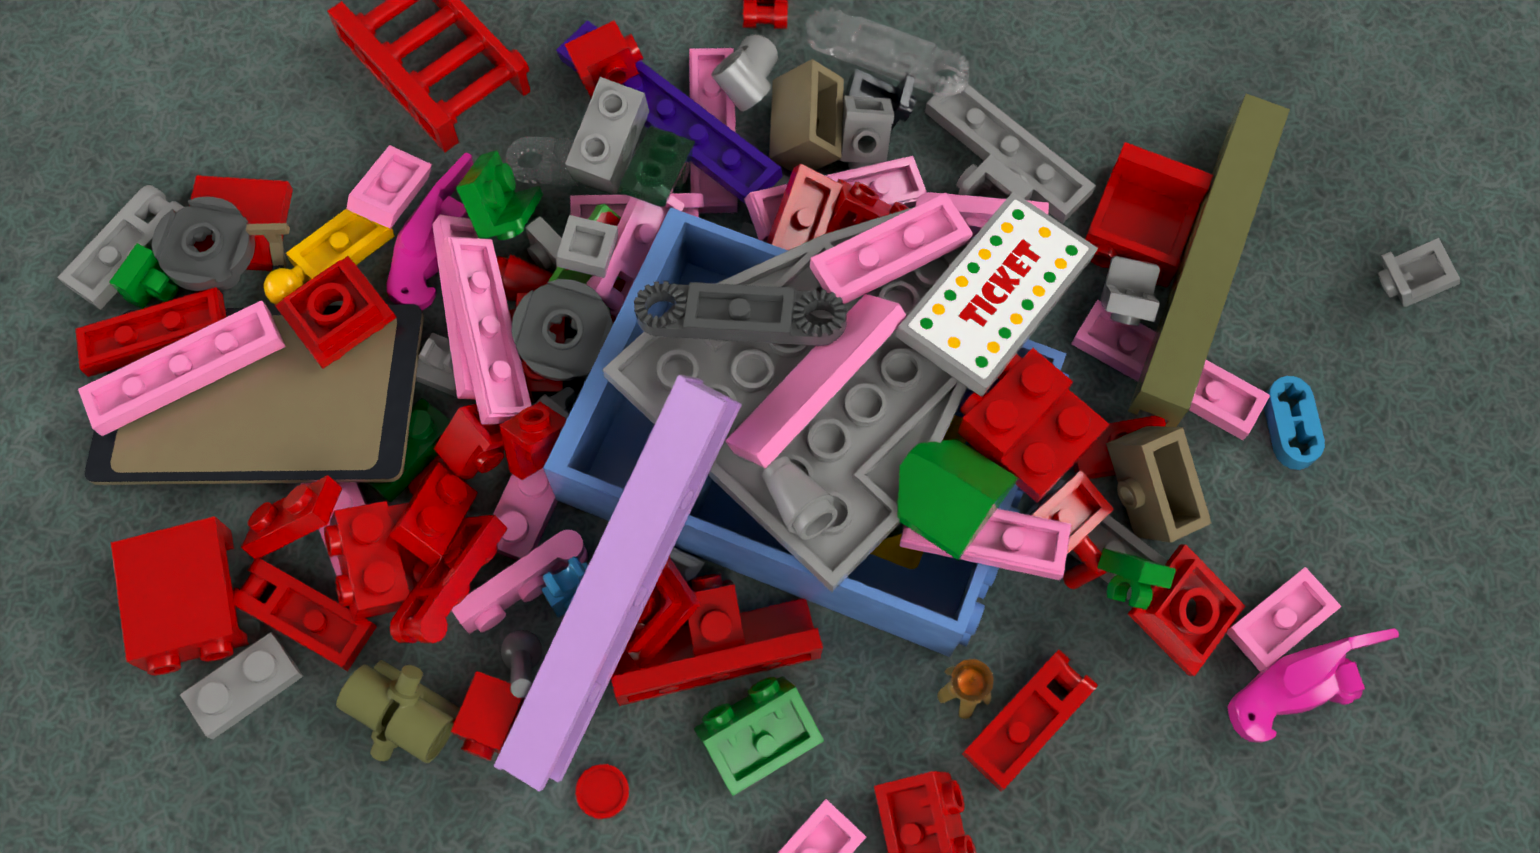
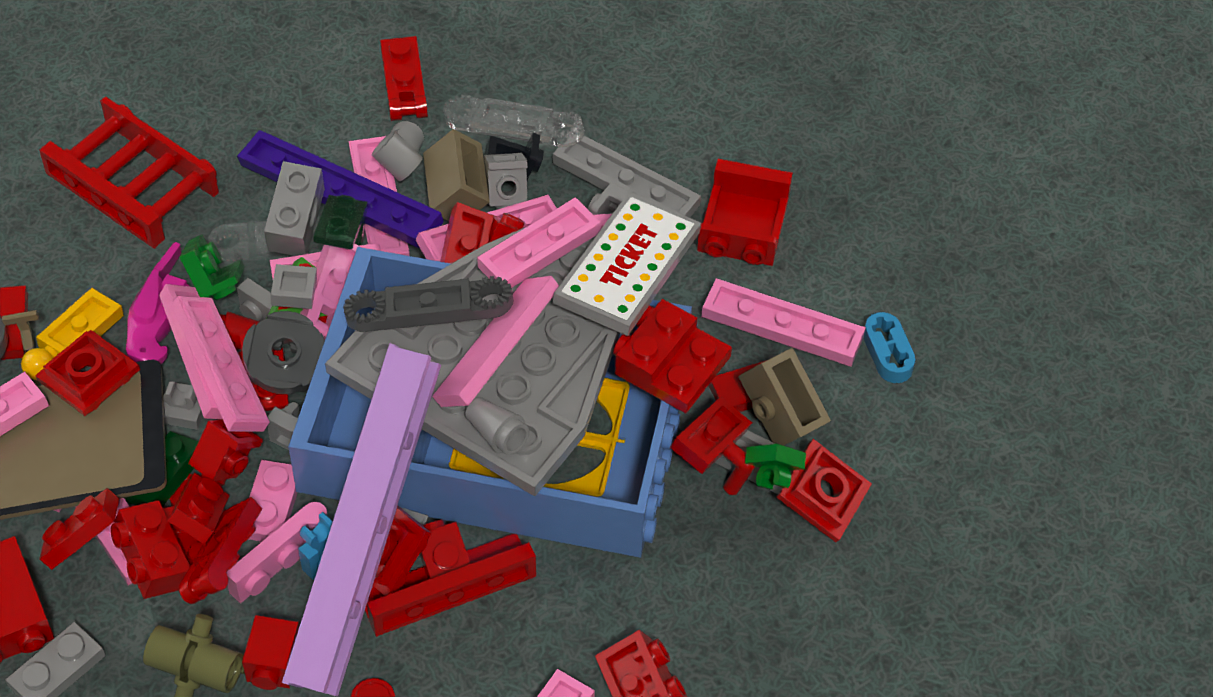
camera: 10 degrees left, 15 degrees down
red plate [233,558,377,671] -> none
bright pink plate [346,145,432,229] -> none
red bracket [499,401,567,480] -> none
dark grey bar [500,630,542,698] -> none
red brick [564,20,643,99] -> none
bracket [694,676,824,796] -> none
green slope [897,439,1018,560] -> none
bright pink tile [899,509,1071,580] -> none
clear orange piece [937,659,994,719] -> none
red plate [962,649,1098,792] -> none
light grey bracket [1100,256,1160,326] -> none
olive tile [1128,94,1290,427] -> none
bright pink plate [1227,567,1342,672] -> none
dark pink animal [1227,628,1399,743] -> none
light grey bracket [1377,238,1460,307] -> none

